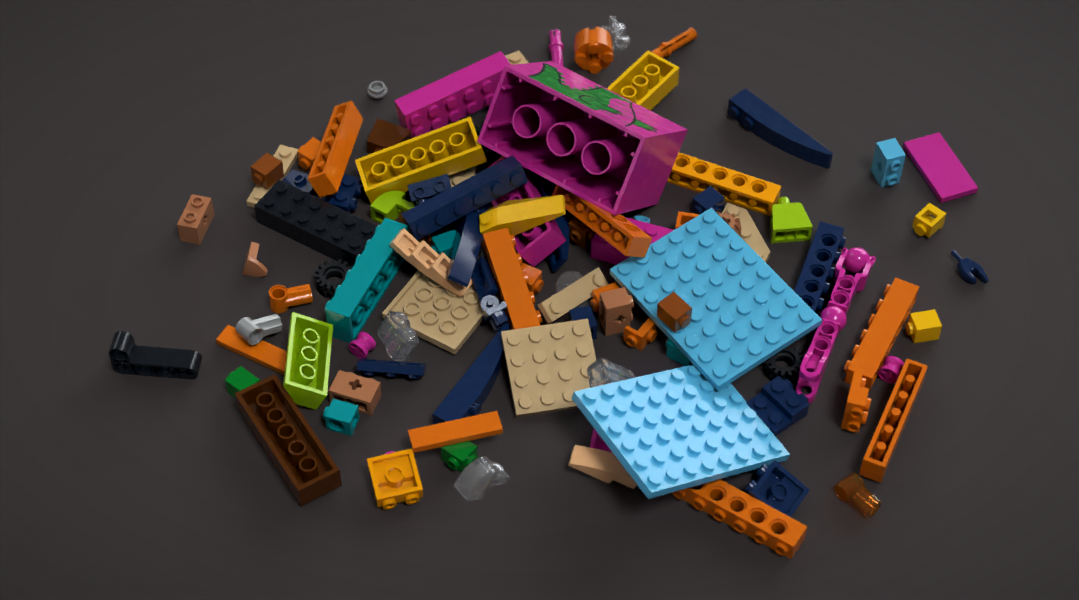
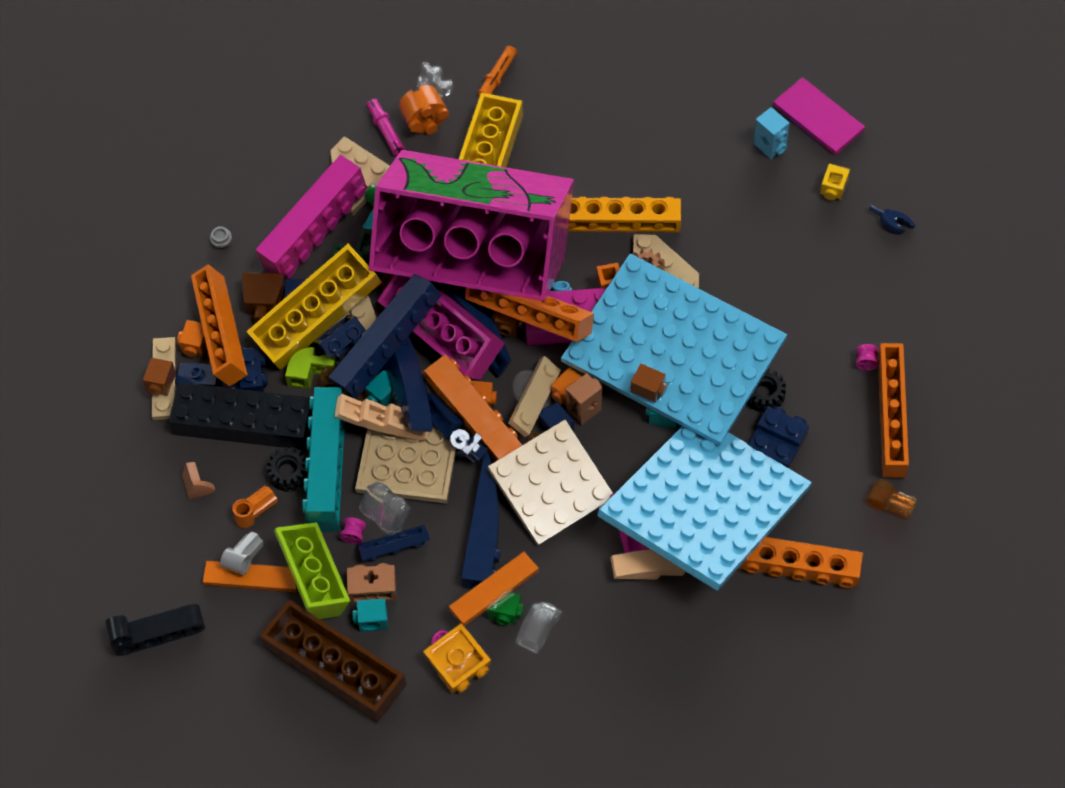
camera: 20 degrees left, 10 degrees up
nougat brick [177,194,215,245] -> none
green brick [225,366,260,399] -> none
yellow wedge [479,195,566,236] -> none
clear brick [587,358,635,388] -> none
orange bracket [623,317,657,351] -> none
dark blue brick [691,186,725,215] -> none
dark blue slope [727,88,833,169] -> none
dark blue plate [744,460,810,517] -> none
lime torso [770,197,813,244] -> none
dark blue brick [794,221,846,334] -> none
dark pink piece [795,247,876,403] -> none
orange plate [841,367,871,433] -> none
orange brick [843,277,920,392] -> none
yellow brick [905,309,942,343] -> none

